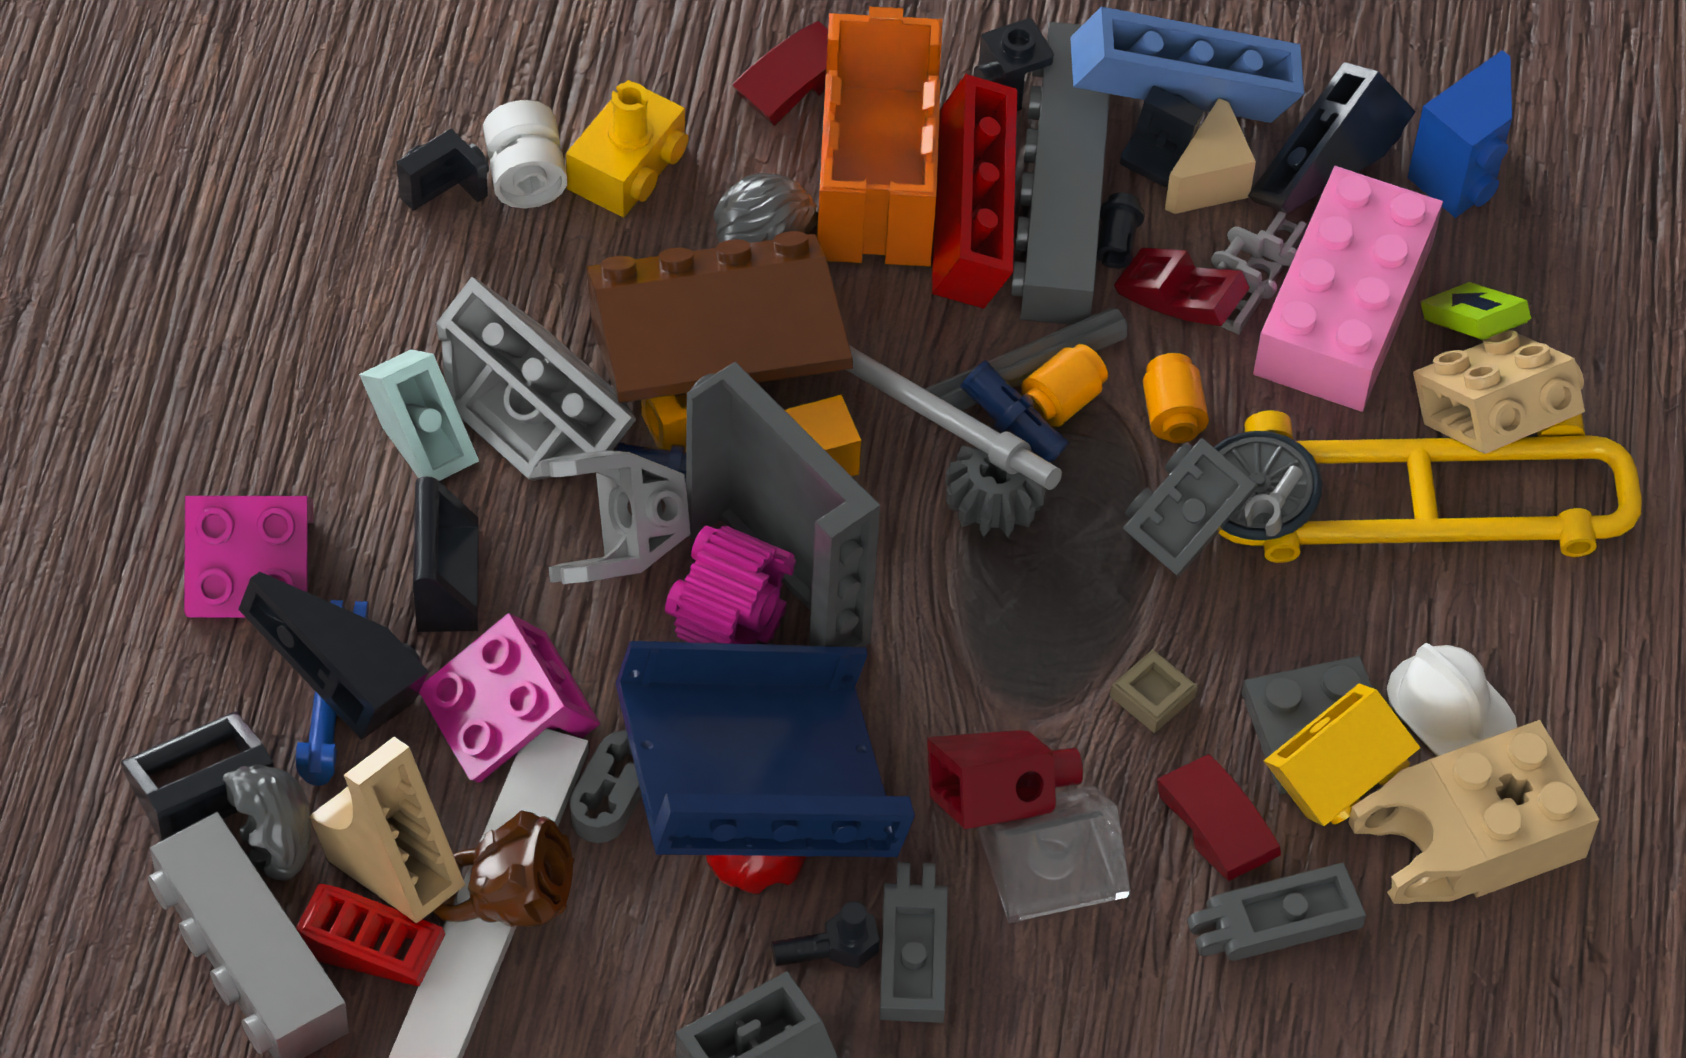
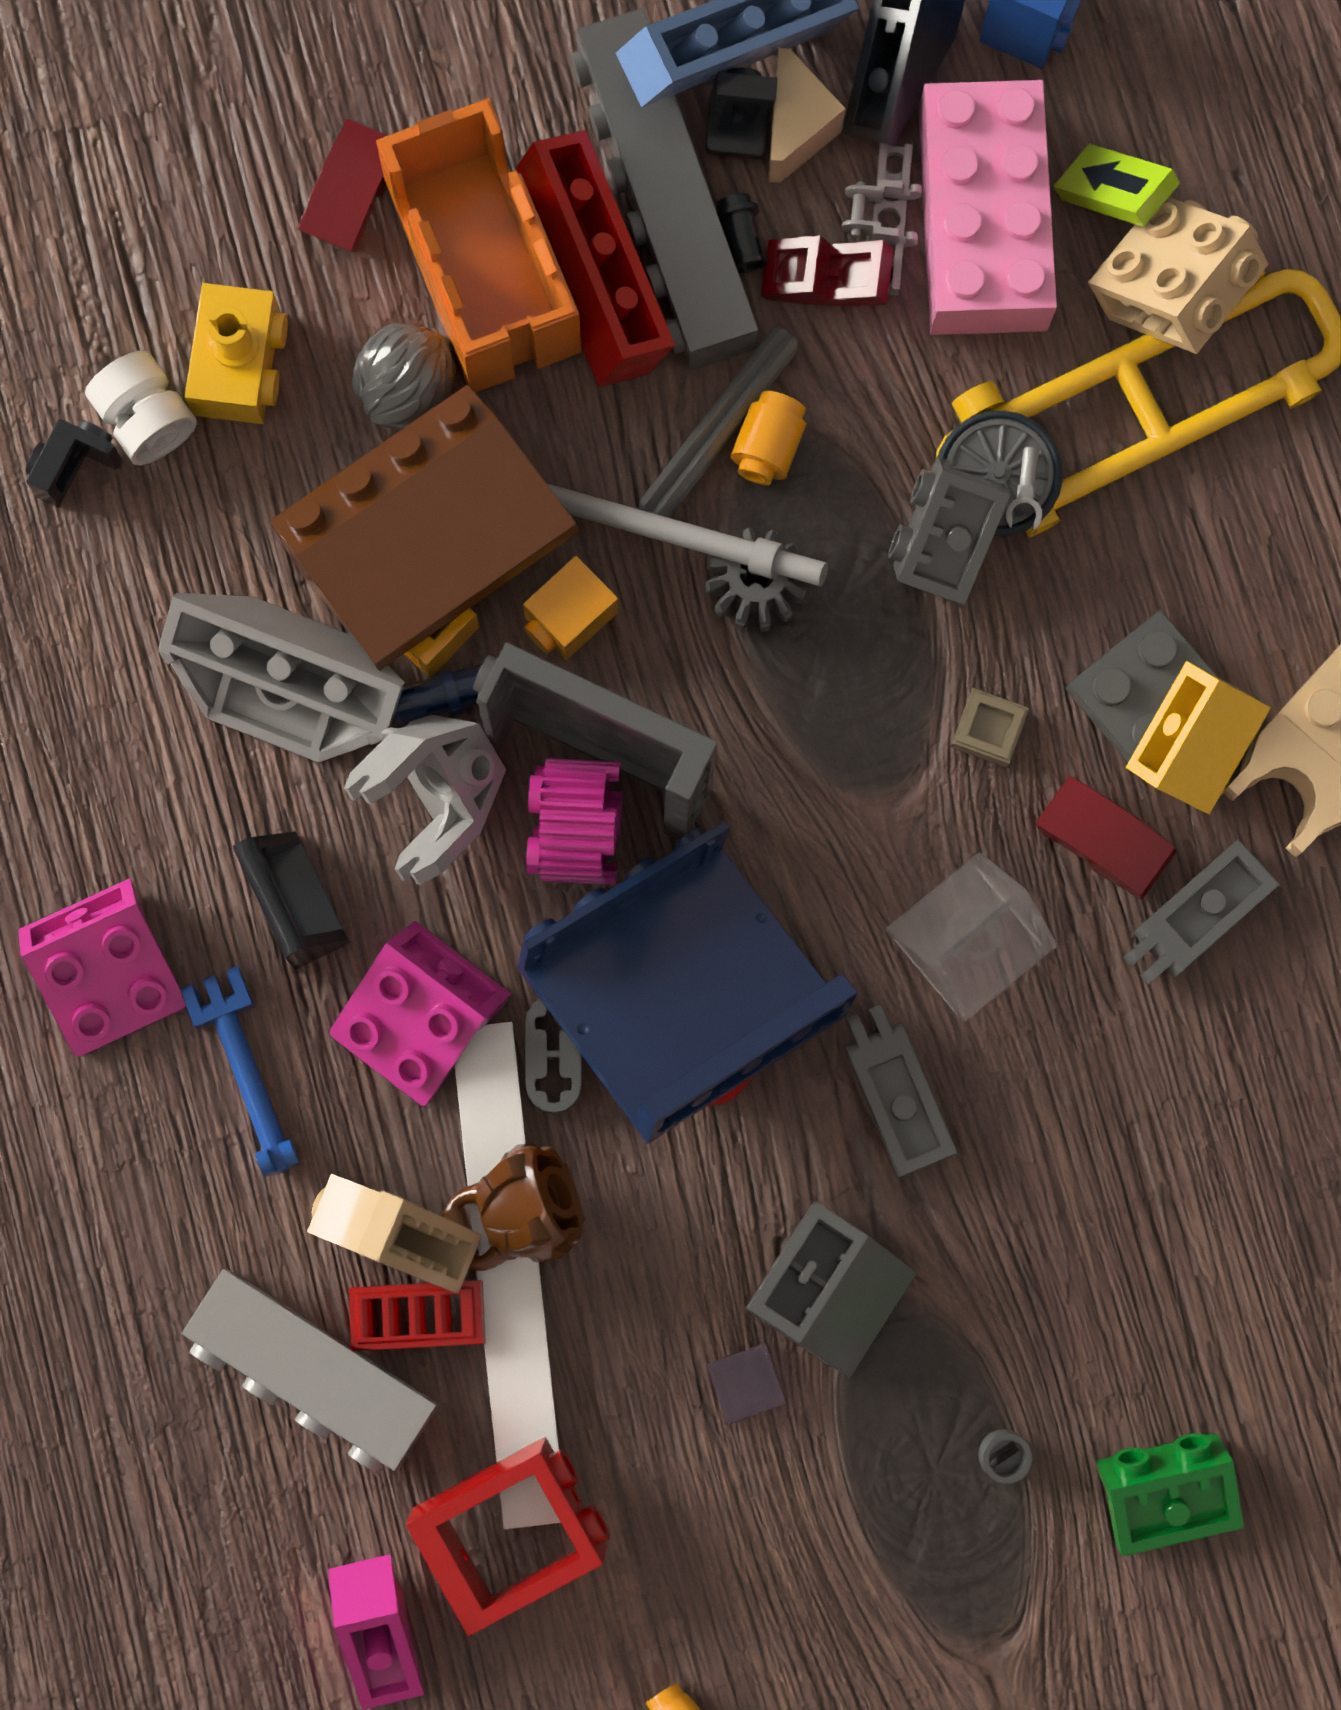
camera: 25 degrees left, 25 degrees up
black tile [121,711,274,841] -> none
dark grey hair [222,765,311,881] -> none
black slope [238,572,429,740] -> none
light aqua slope [359,349,479,481] -> none
black piece [771,901,880,969] -> none
dark red torso [927,730,1083,829] -> none
dark blue pin [960,360,1070,463] -> none
black bracket [974,18,1054,111] -> none
light orange brick [1142,353,1209,443] -> none
white piece [1387,643,1517,756] -> none

